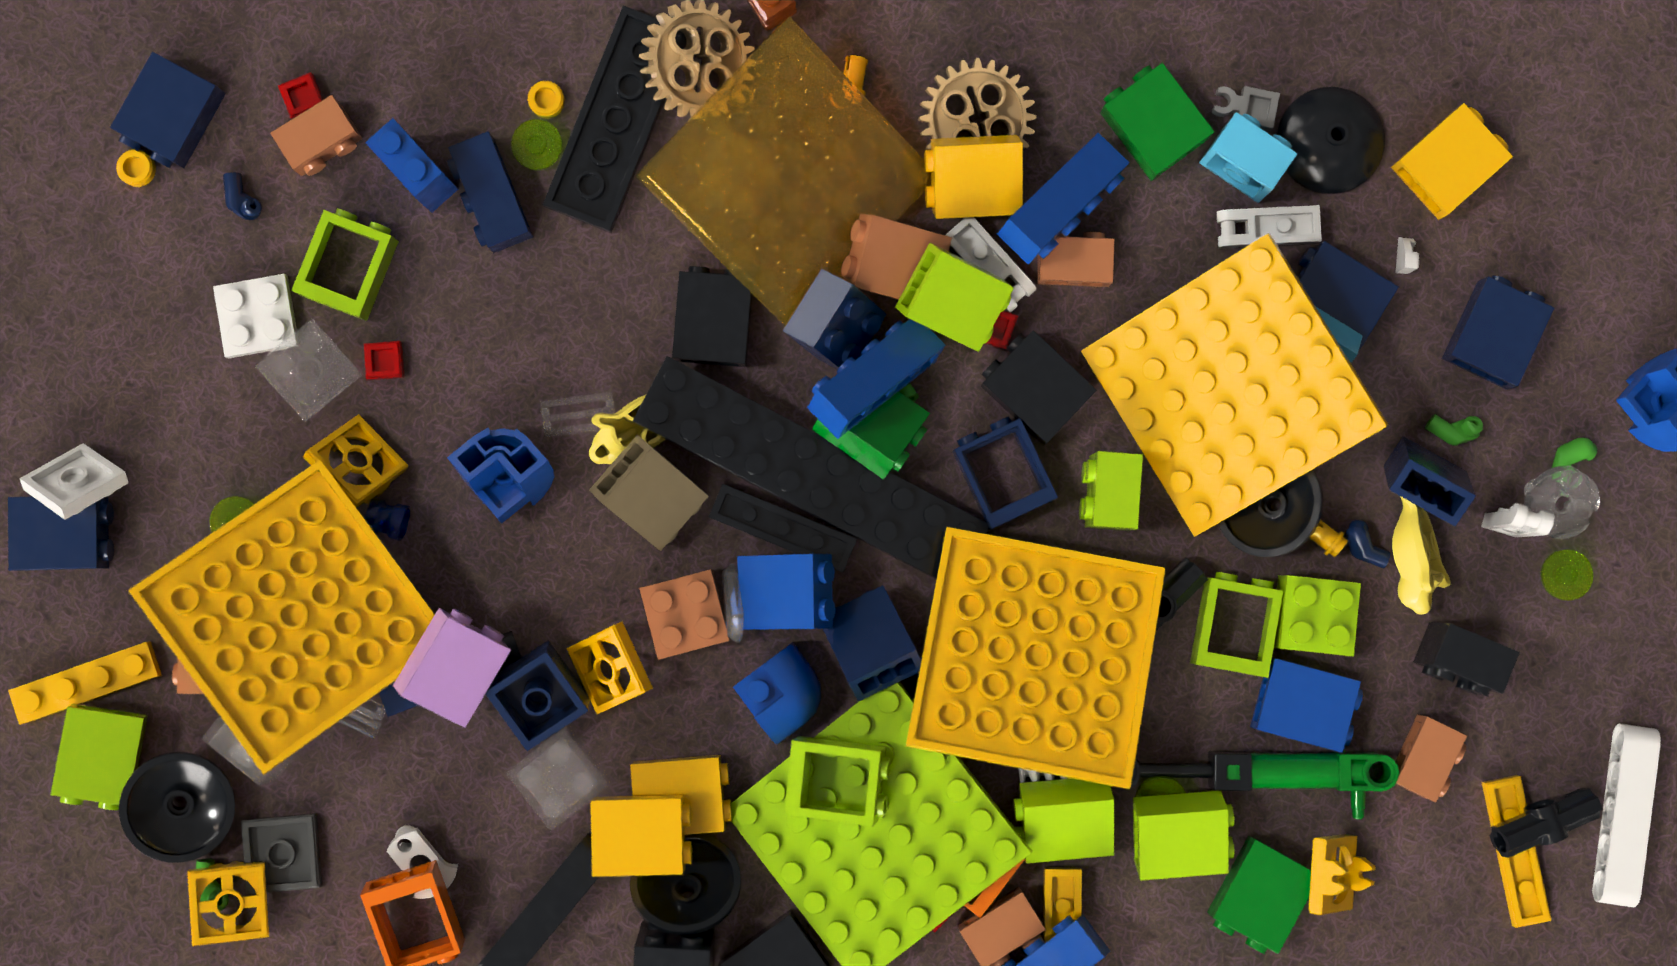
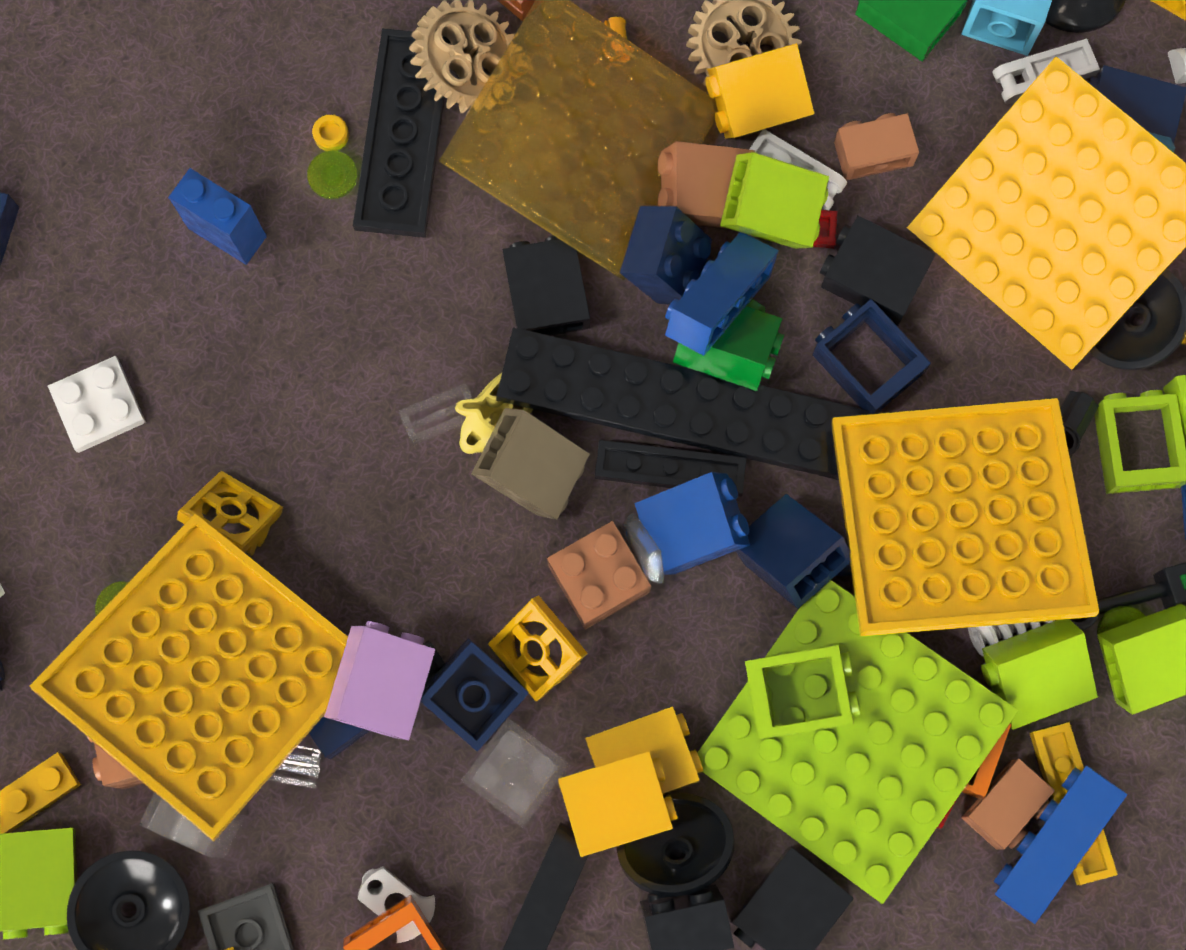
camera: 15 degrees left, 10 degrees down
dark blue arm [223,172,262,220] -> none
clear brick [255,317,362,422] -> none
nougat brick [270,95,363,176] -> none
red tile [278,72,324,119] -> none
lime window [291,208,399,321] -> none
red tile [364,341,404,381] -> none
clear blue wheel [364,498,410,541] -> none
dark blue brick [447,131,534,253] -> none
blue brick [447,427,555,524] -> none
blue brick [733,642,821,745] -> none
blue brick [997,133,1130,265] -> none
lime brick [1079,451,1143,531] -> none

